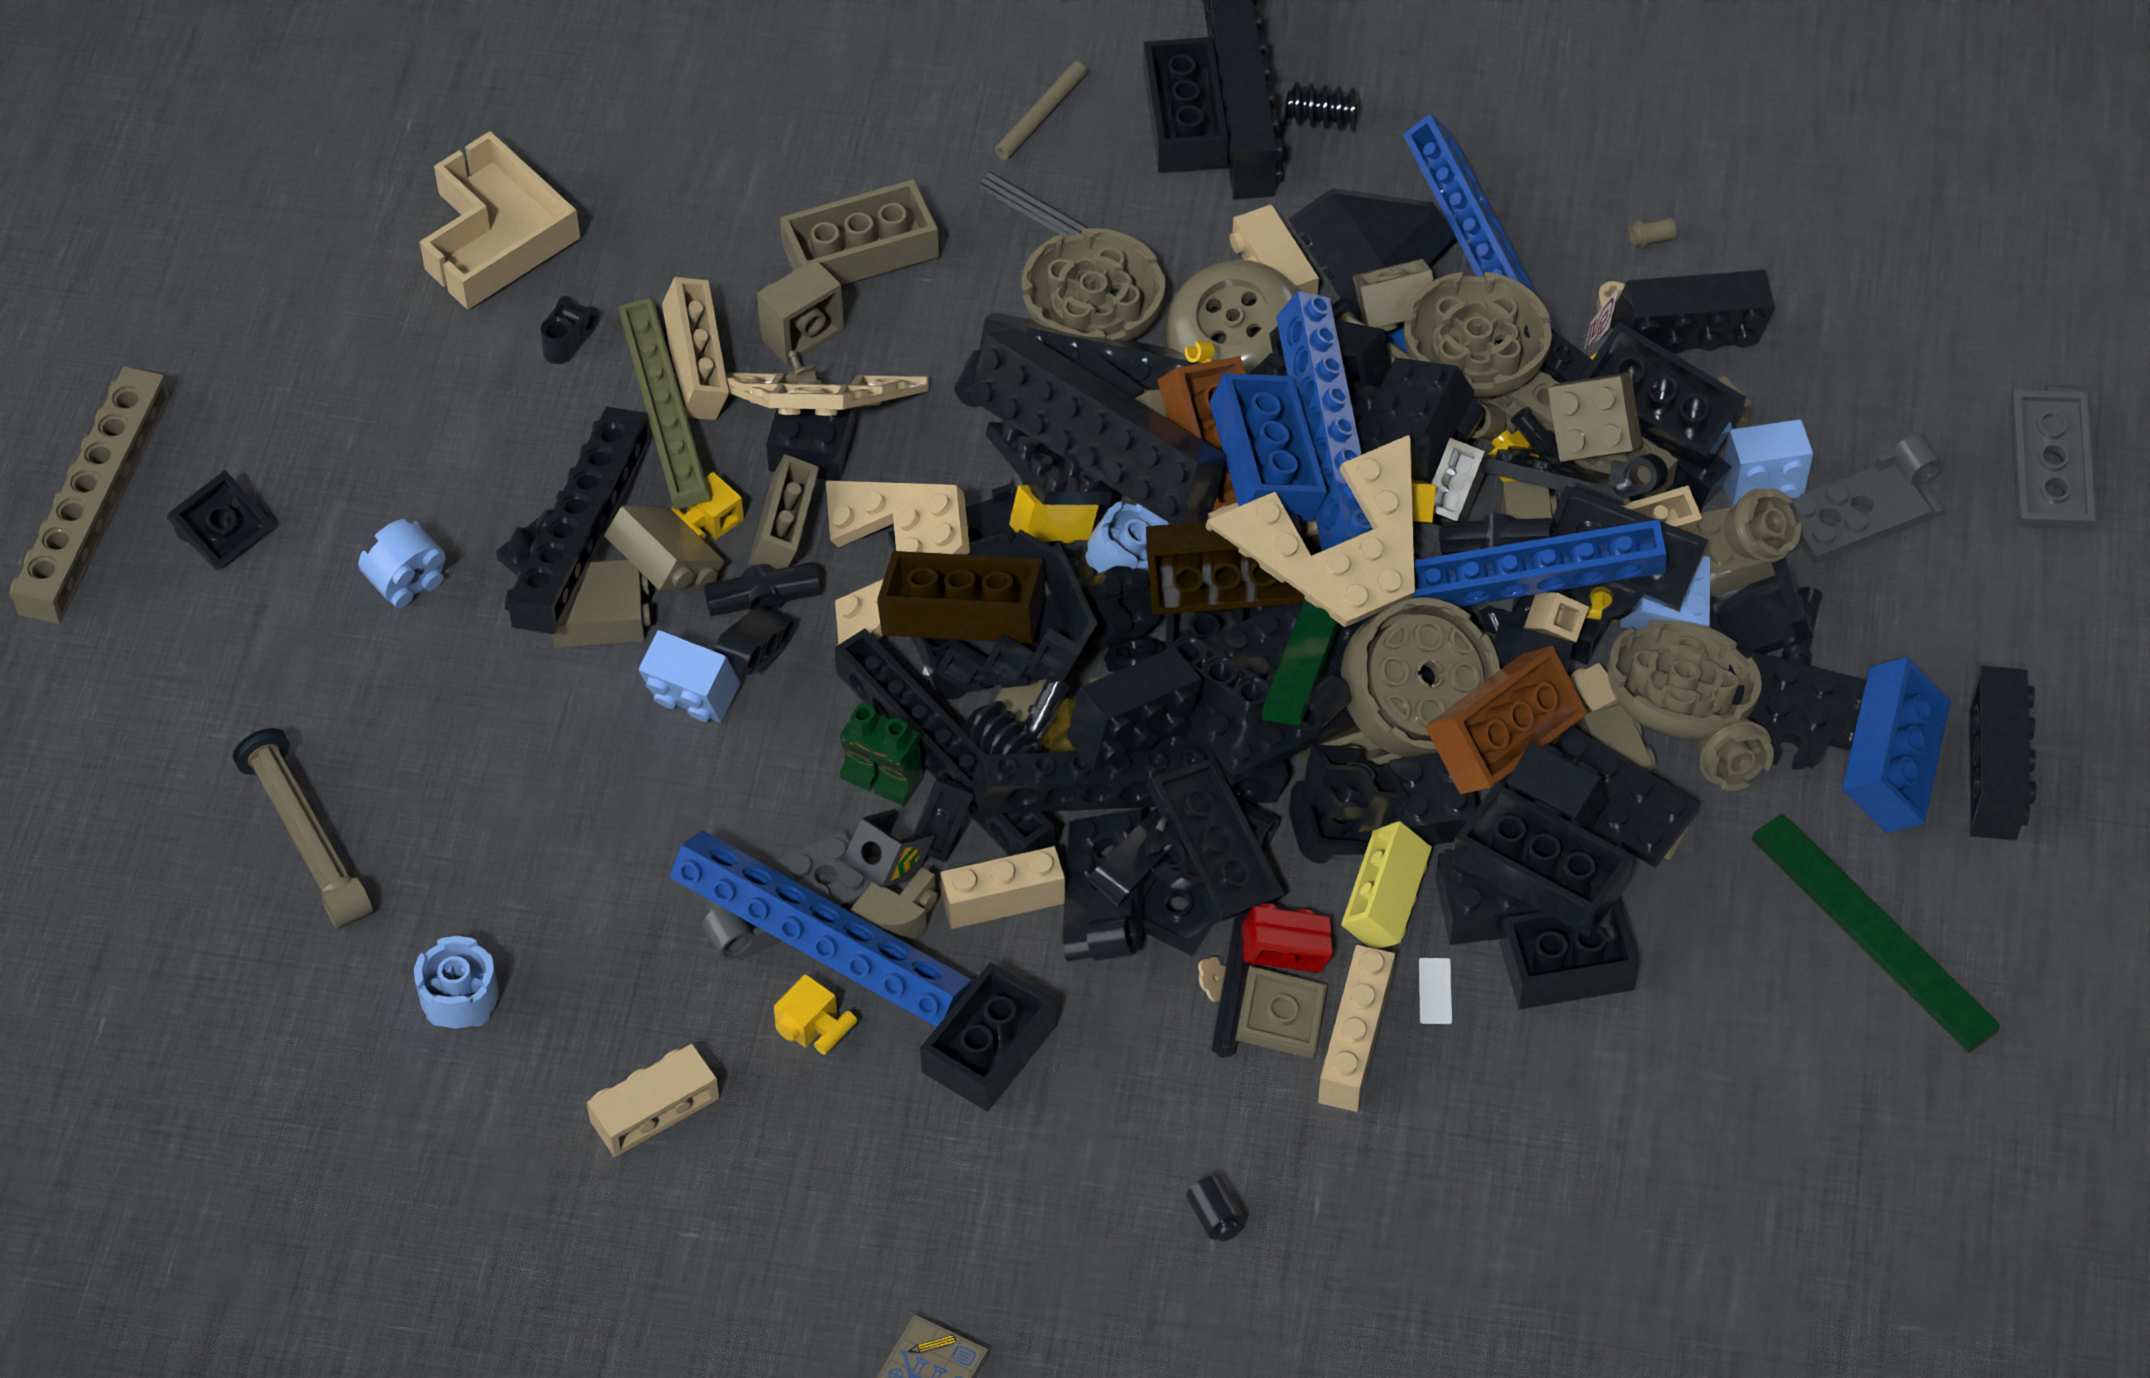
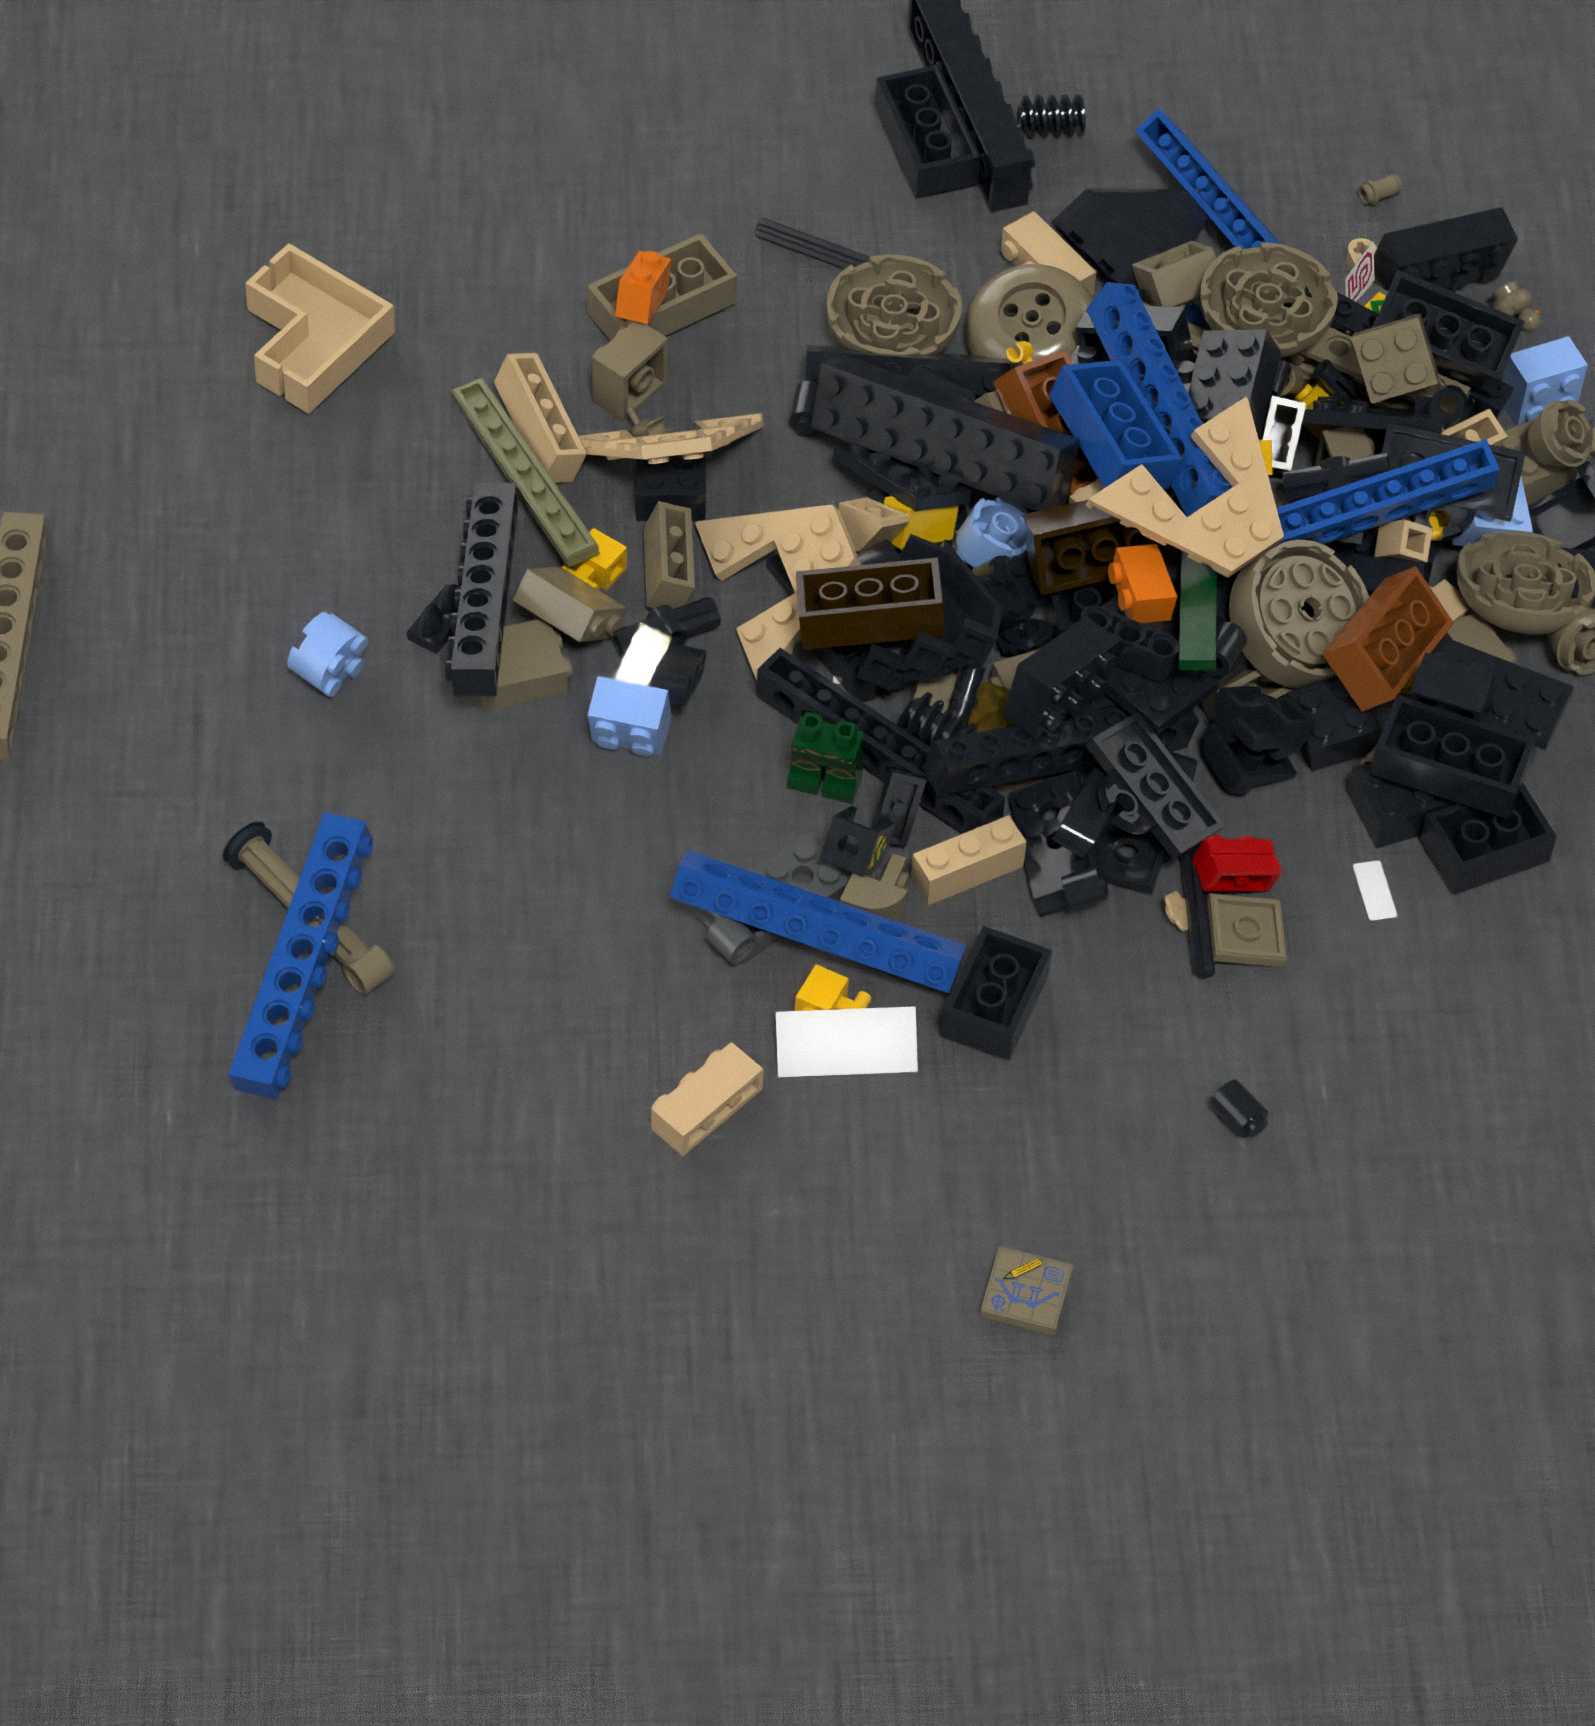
camera: 15 degrees left, 0 degrees up
black slope [167,470,274,570] -> none
light blue brick [414,936,499,1029] -> none
black piece [540,295,599,364] -> none
dark tan piece [995,61,1087,160] -> none
tan brick [1318,945,1395,1112] -> none
light yellow brick [1341,821,1432,949] -> none
none -> blue brick [228,812,374,1100]
none -> tile [614,622,672,686]
none -> orange brick [615,250,672,325]
none -> white sticker [776,1006,918,1077]
none -> tan slope [839,497,910,553]
none -> orange brick [1108,544,1177,623]
none -> dark tan animal [1492,280,1541,332]

